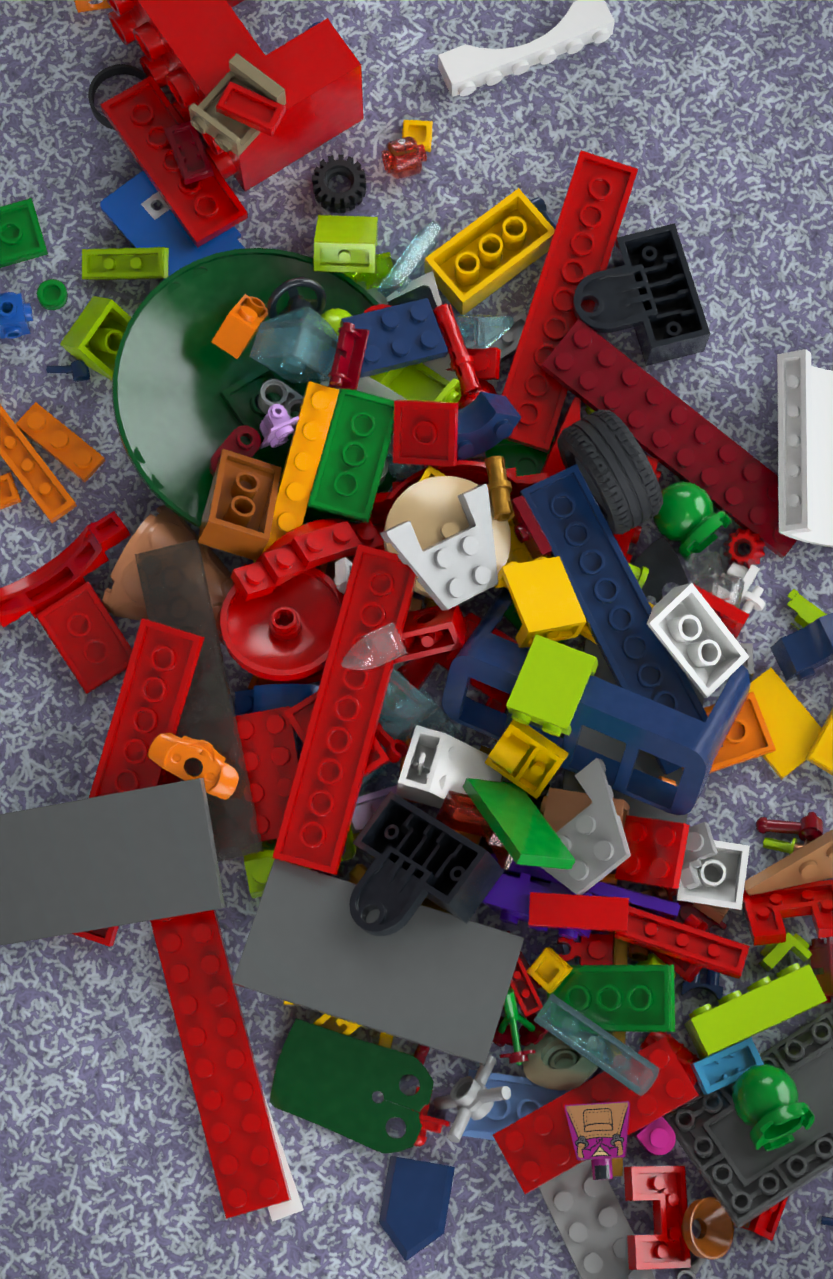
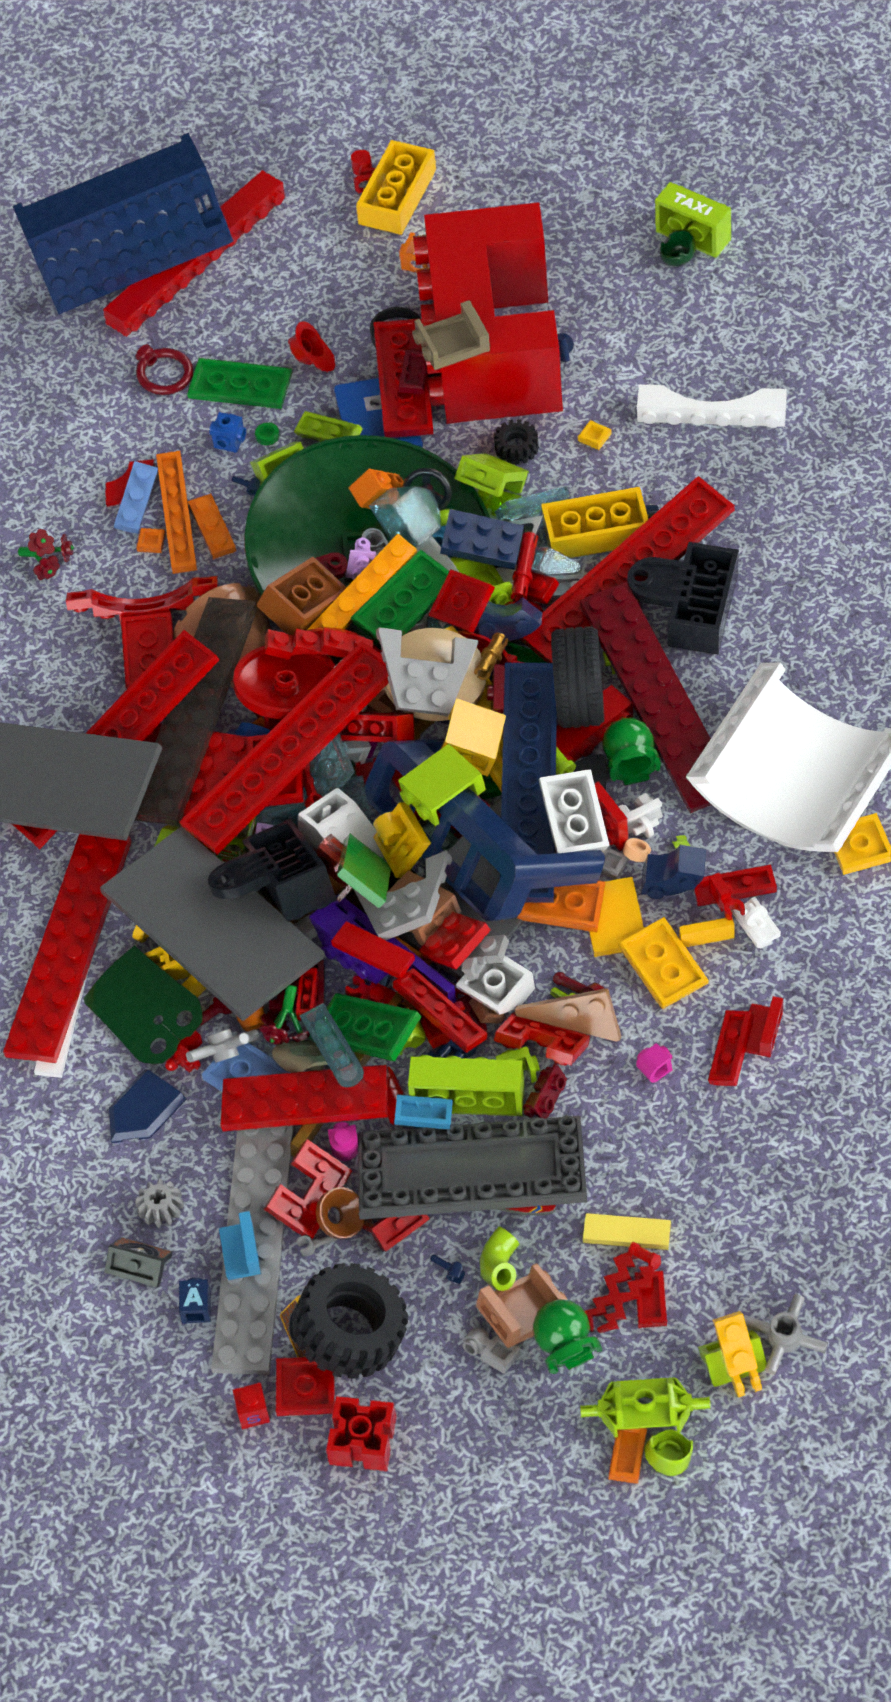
camera: 35 degrees right, 20 degrees down
orange piece [148,733,239,800] -> none
red tile [216,81,286,137] -> none
dark red hinge [328,322,370,390] -> none
clear plate [341,622,407,670] -> none
clear red head [381,136,427,179] -> none
yellow tile [526,947,573,994] -> none
torso [565,1101,630,1180] -> none
clear tile [688,552,745,608] -> none
red piece [723,528,765,569] -> none
green tile [732,1064,815,1151] -> none
none -> red piece [288,321,336,372]
none -> light nougat tile [623,838,651,862]

